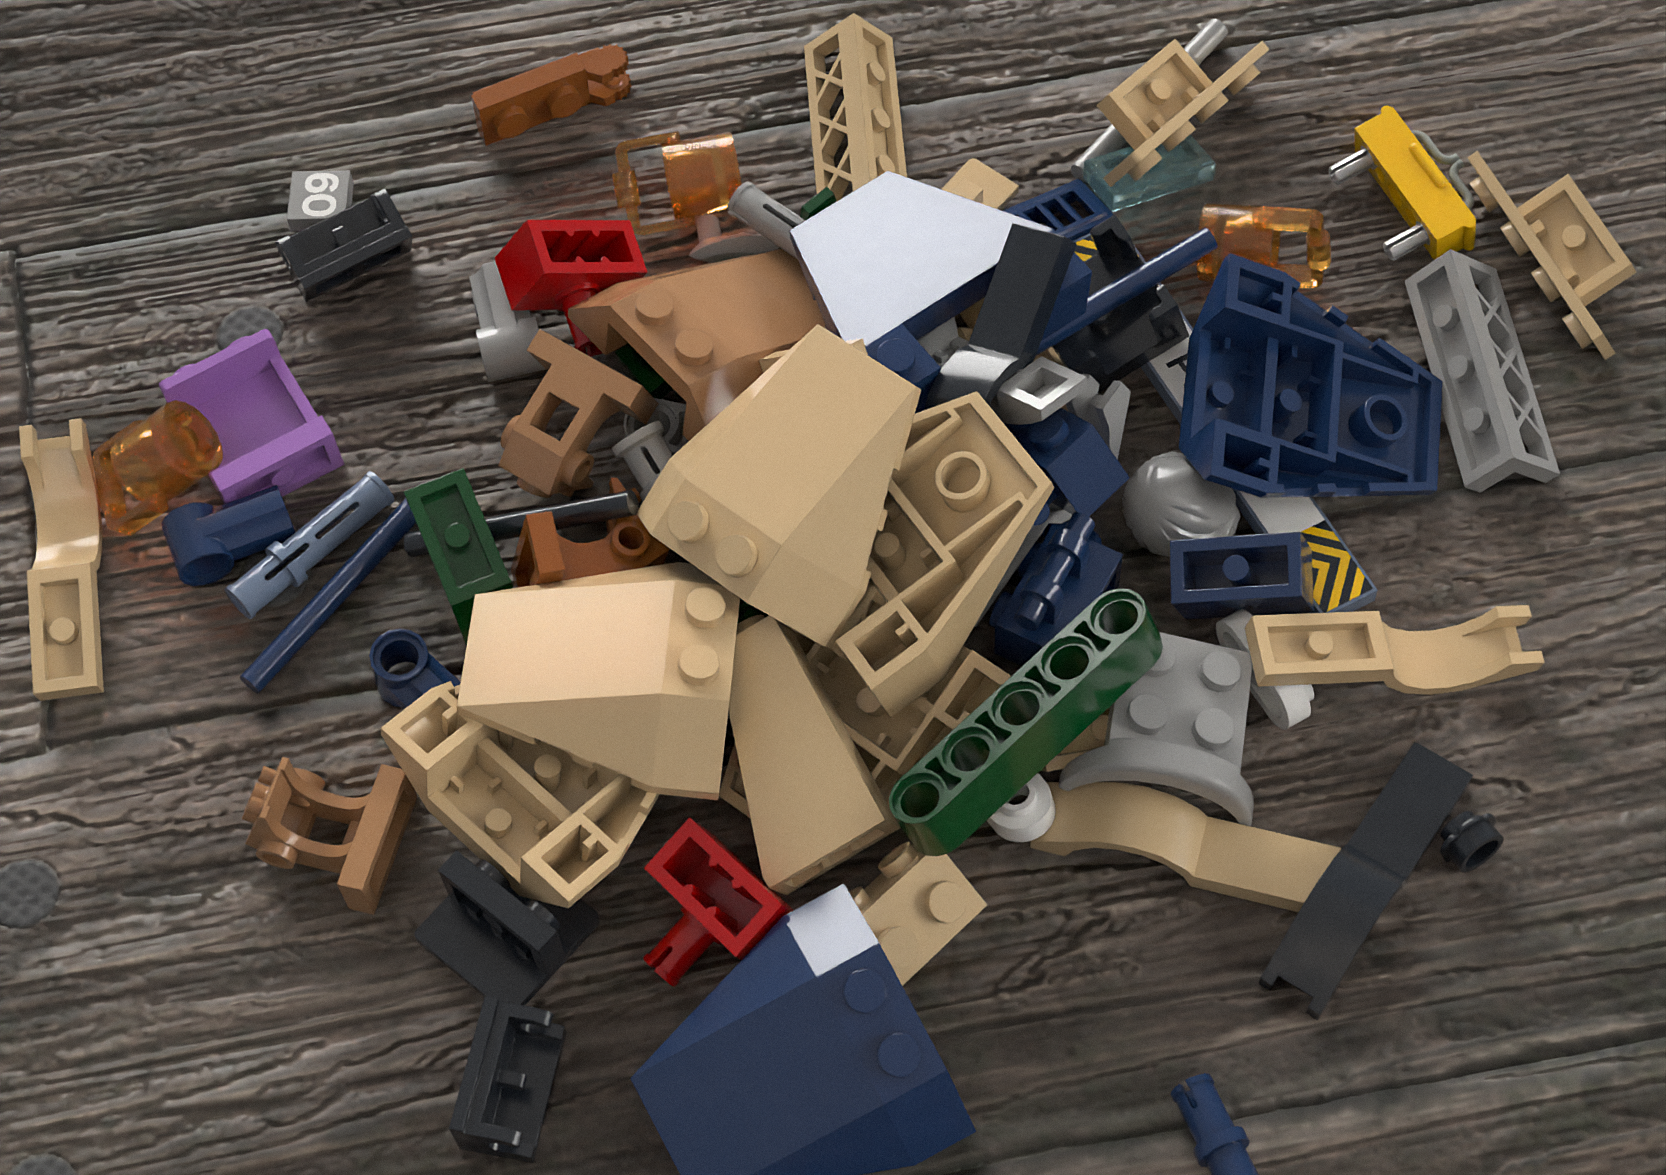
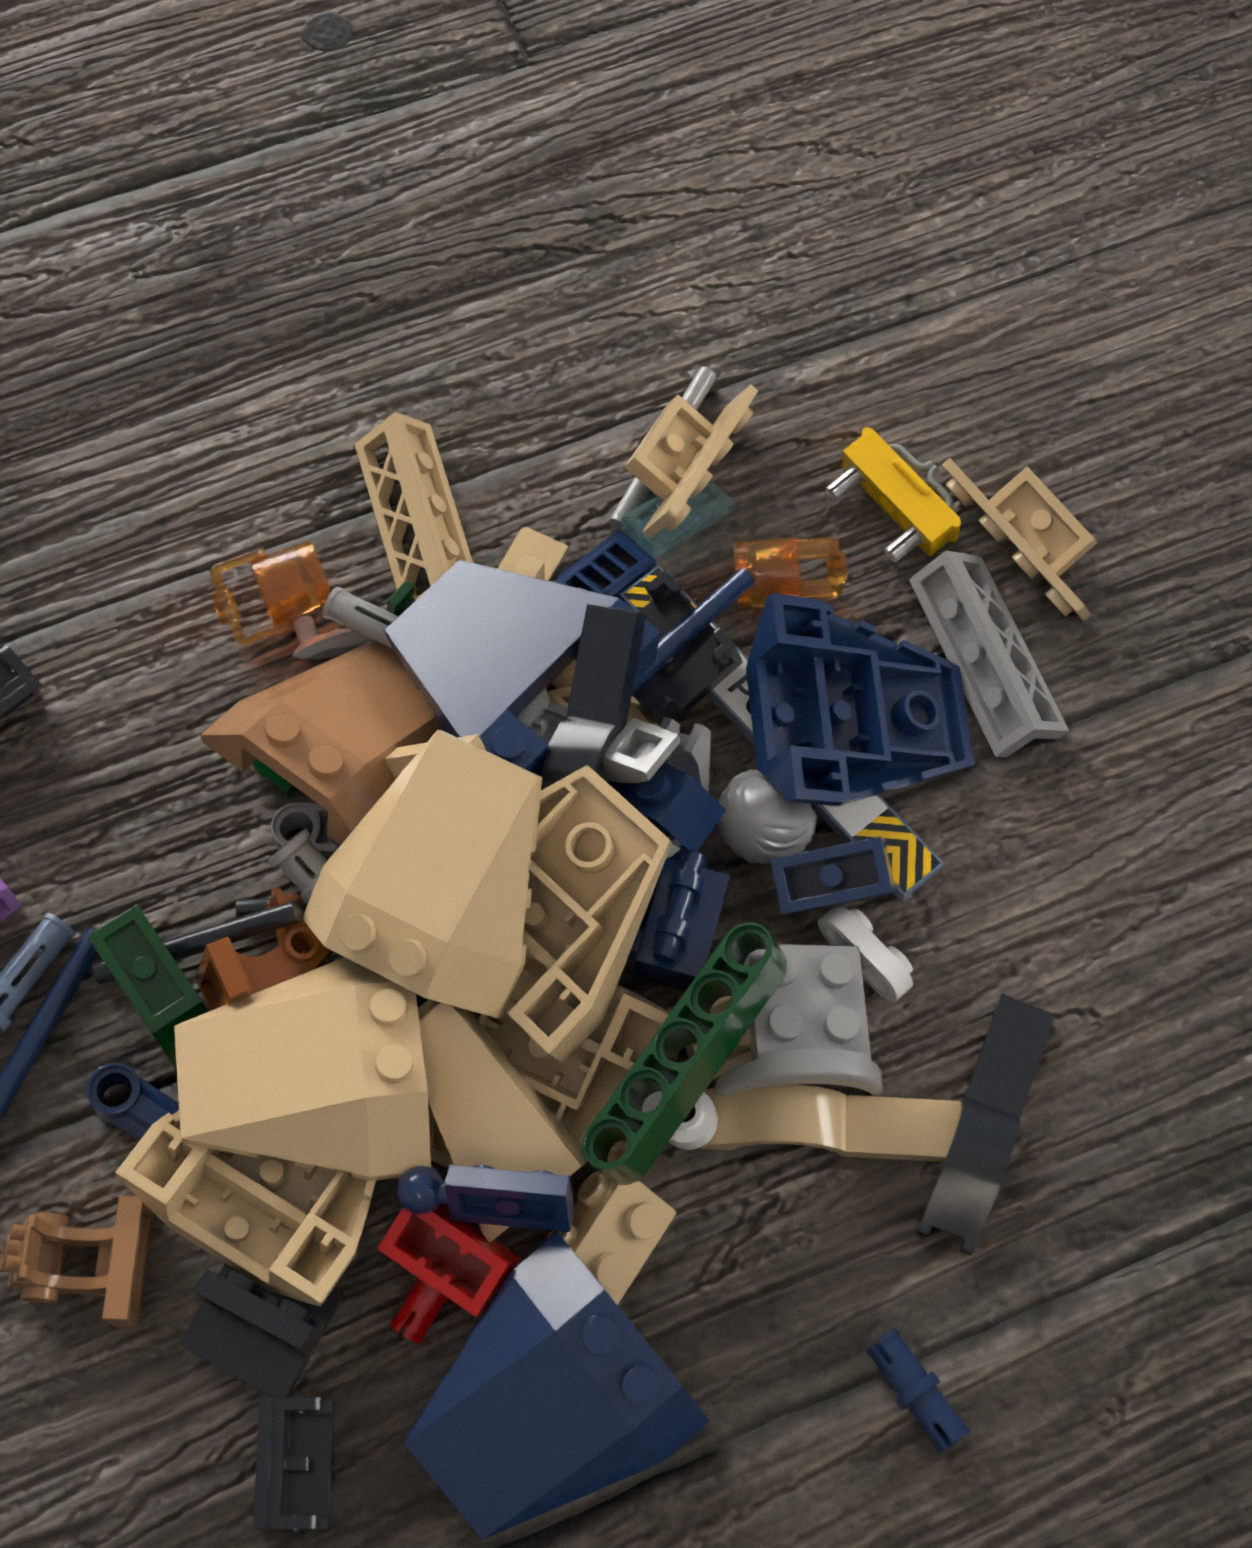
camera: 20 degrees left, 5 degrees up
light grey piece [469,261,545,382] -> none
dark orange hinge [471,44,631,146] -> none
red brick [495,220,648,357] -> none
medium nougat tile [498,329,659,498] -> none
tan piece [1244,605,1545,695] -> none
black plate [1440,811,1504,872] -> none
none -> dark blue plate [396,1165,574,1232]

